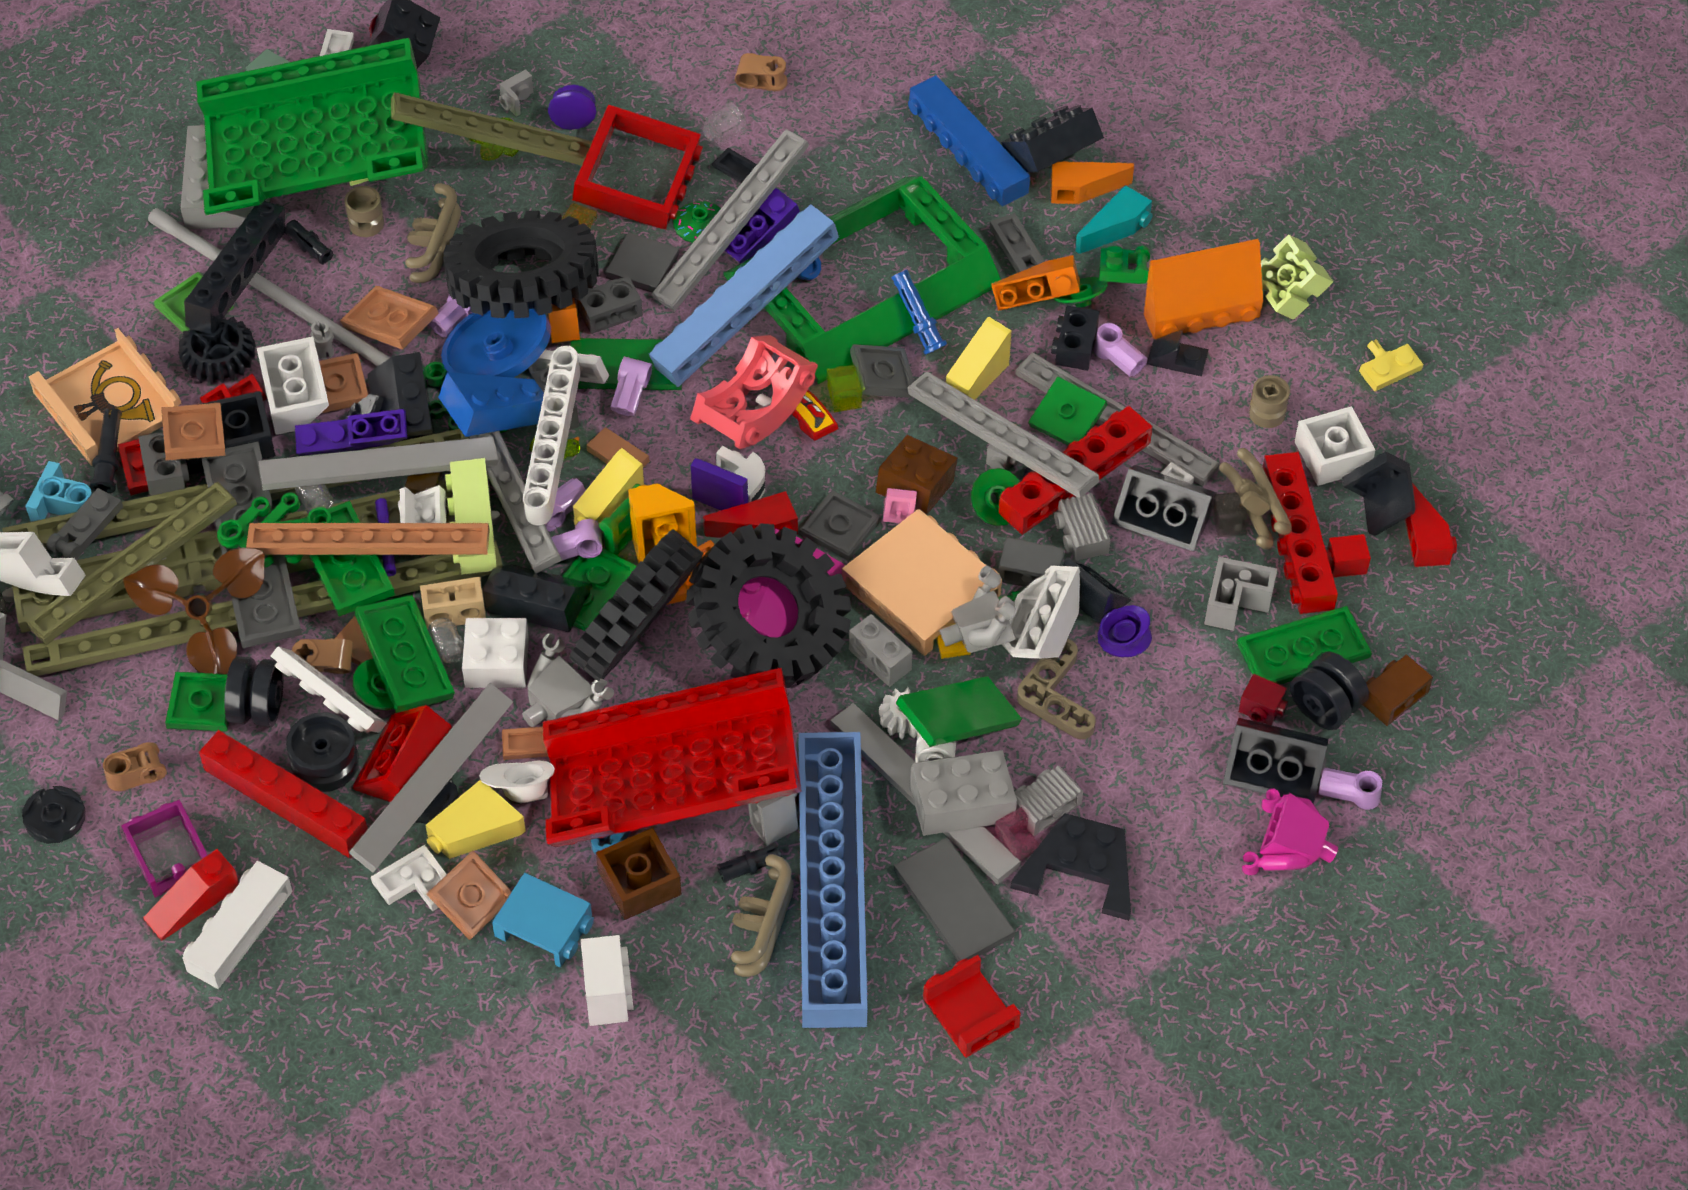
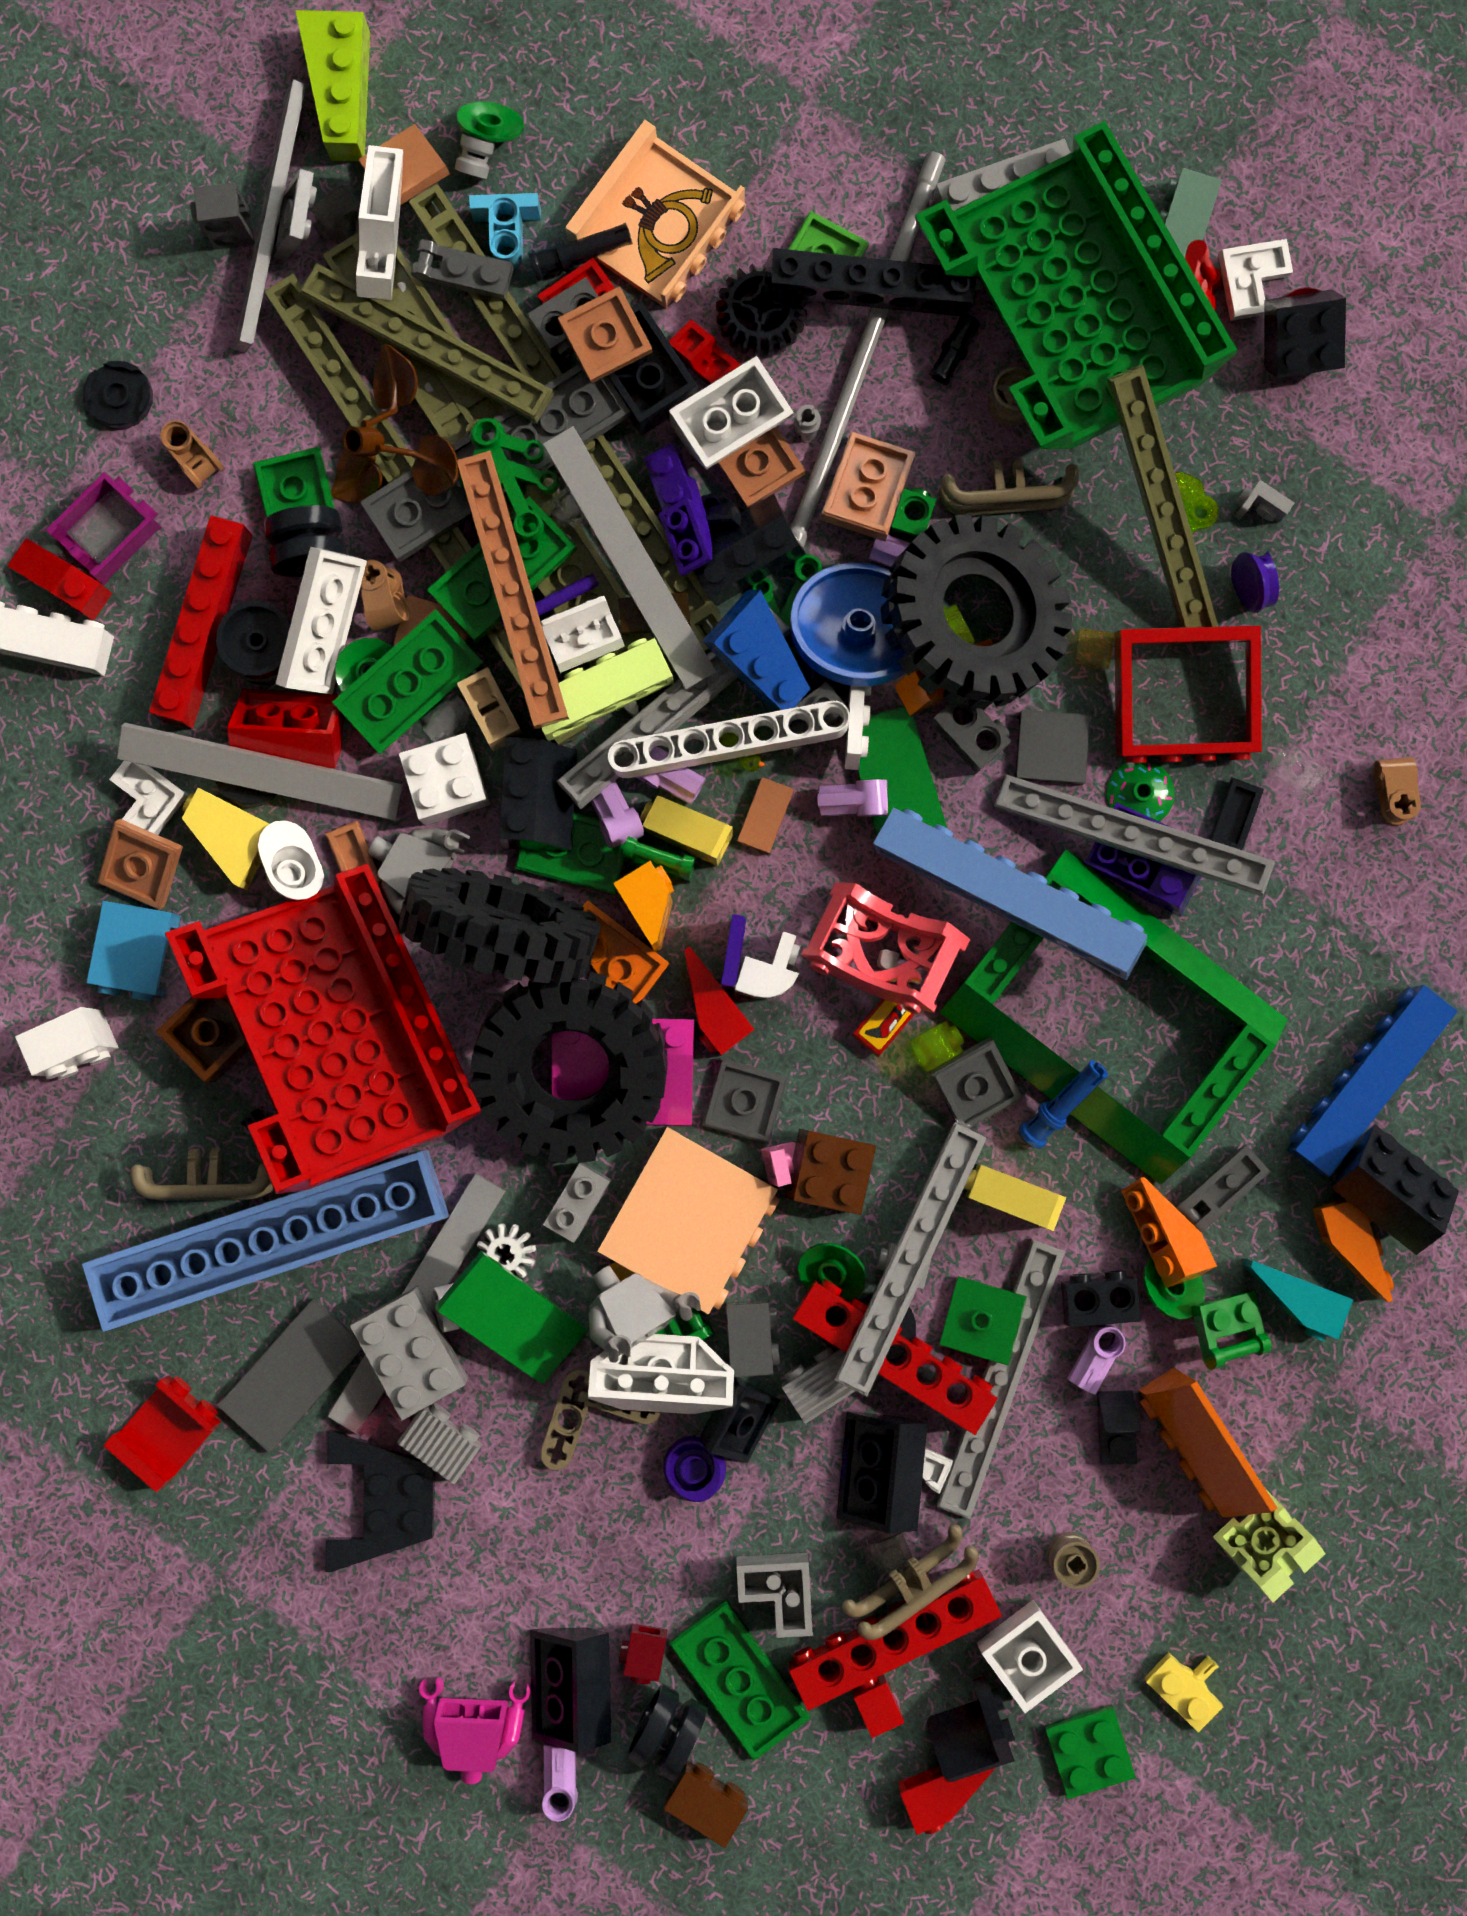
camera: 75 degrees right, 30 degrees up
none -> green brick [889,488,936,543]
none -> green plate [1044,1704,1136,1800]

